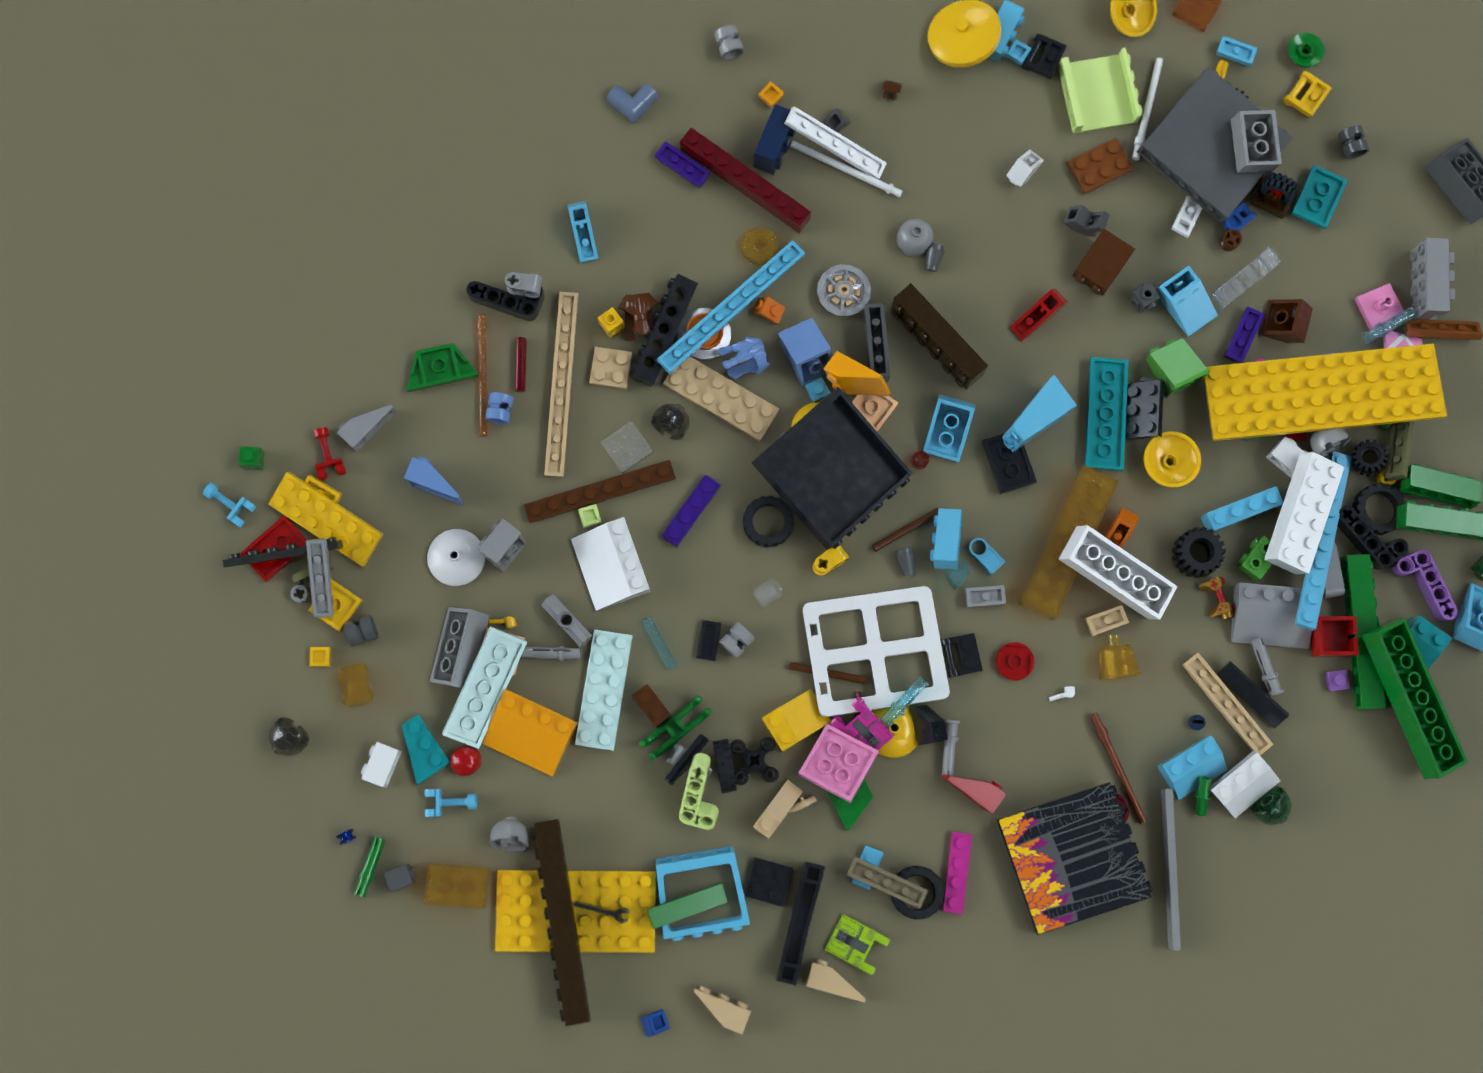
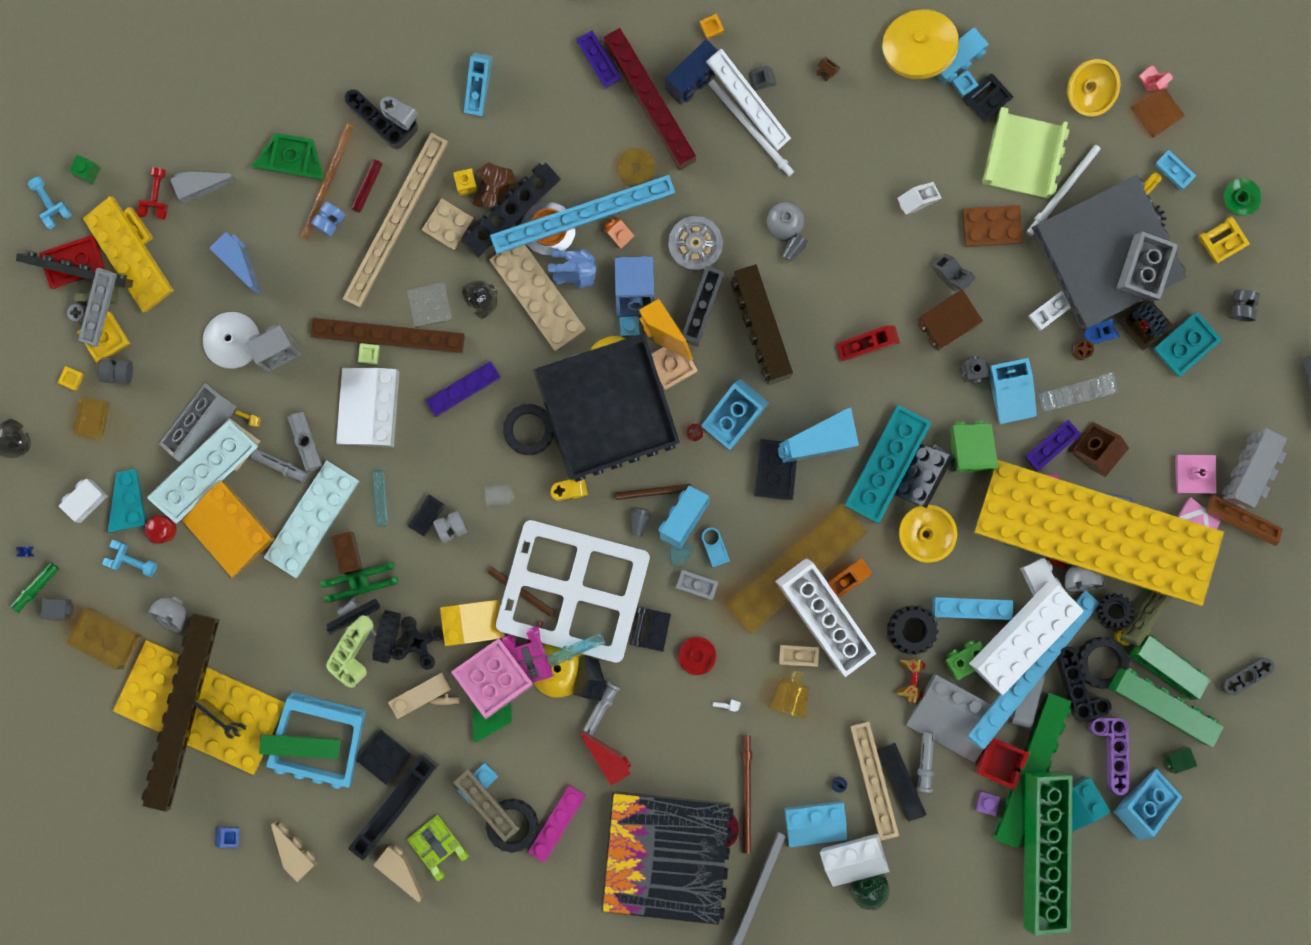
camera: 25 degrees right, 5 degrees up
green axle [1195,776,1212,816] -> none
clear light blue pin [1362,307,1416,344] -> none

